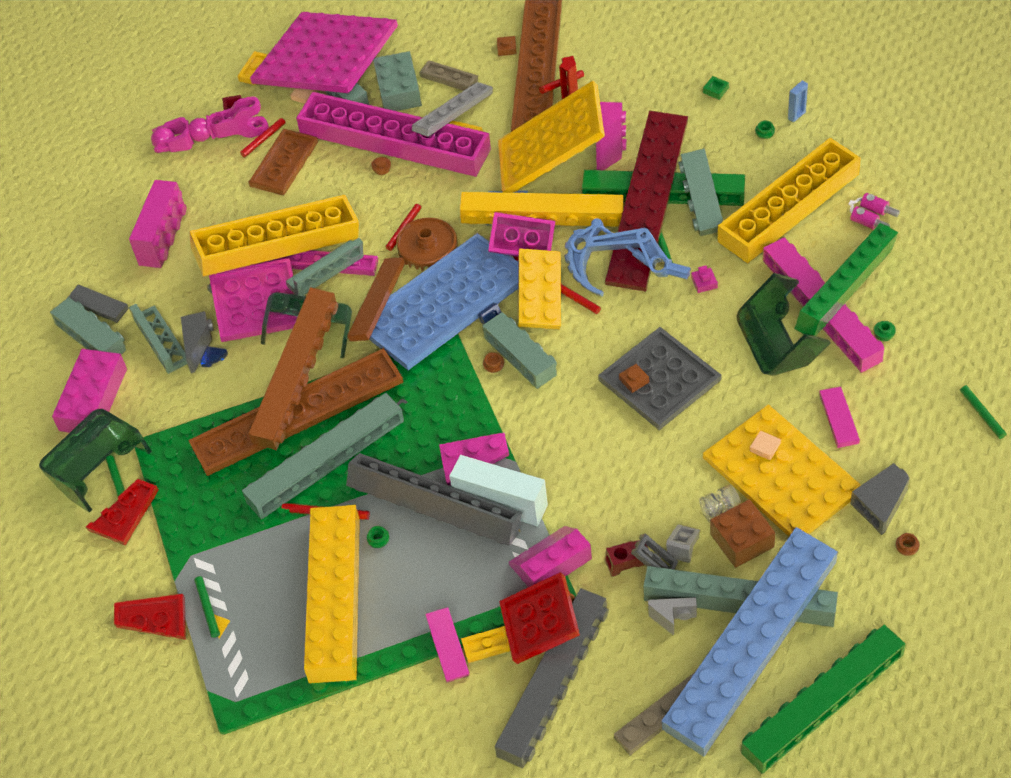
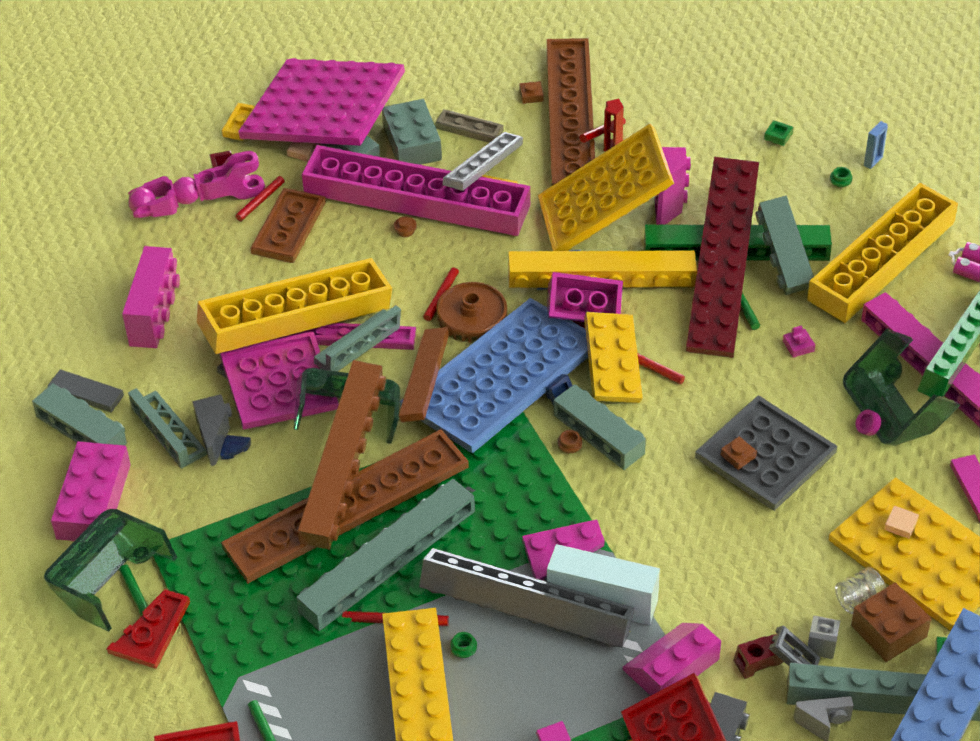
camera: 10 degrees left, 5 degrees down
medium blue piece [564,218,691,297] -> none
none -> dark pink tile [855,410,881,436]

